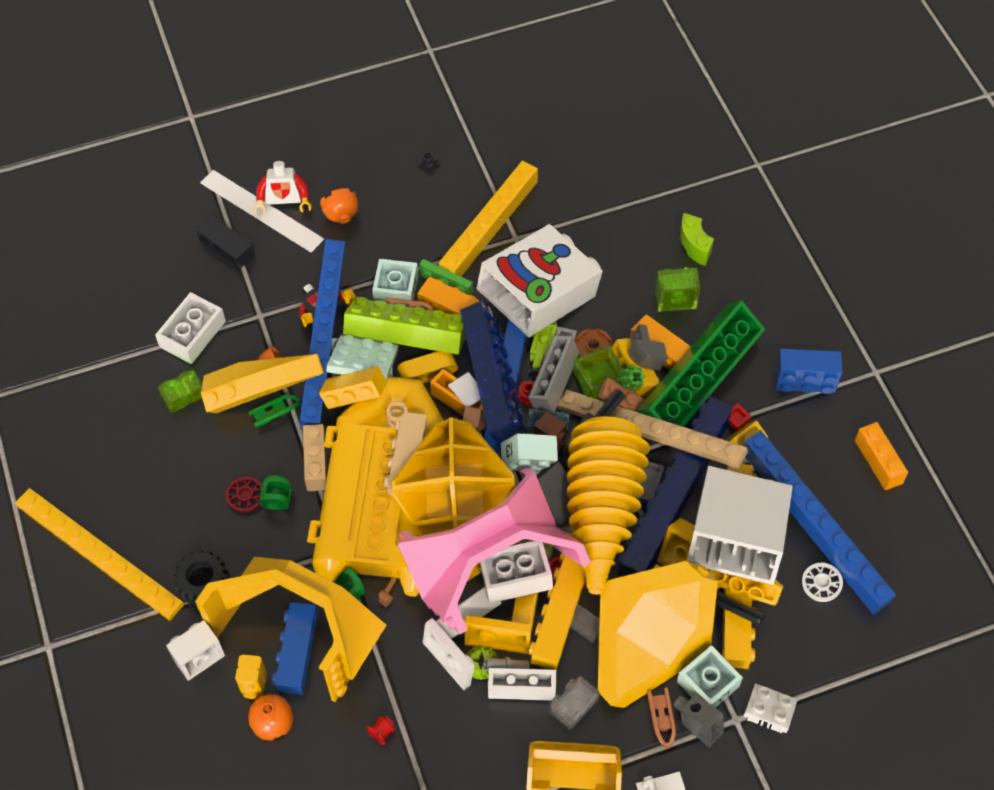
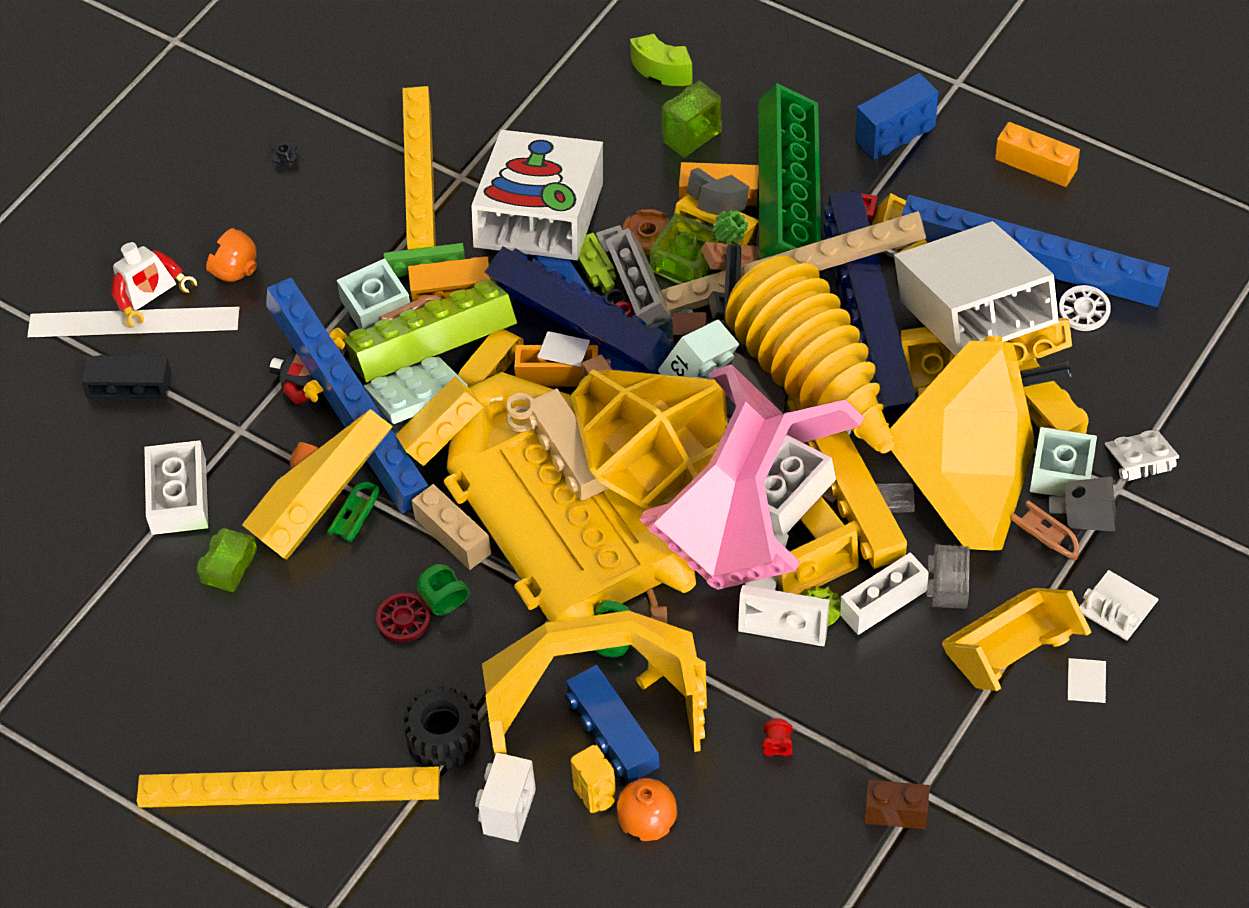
camera: 35 degrees left, 5 degrees down
light grey pin [483,657,530,672] -> none

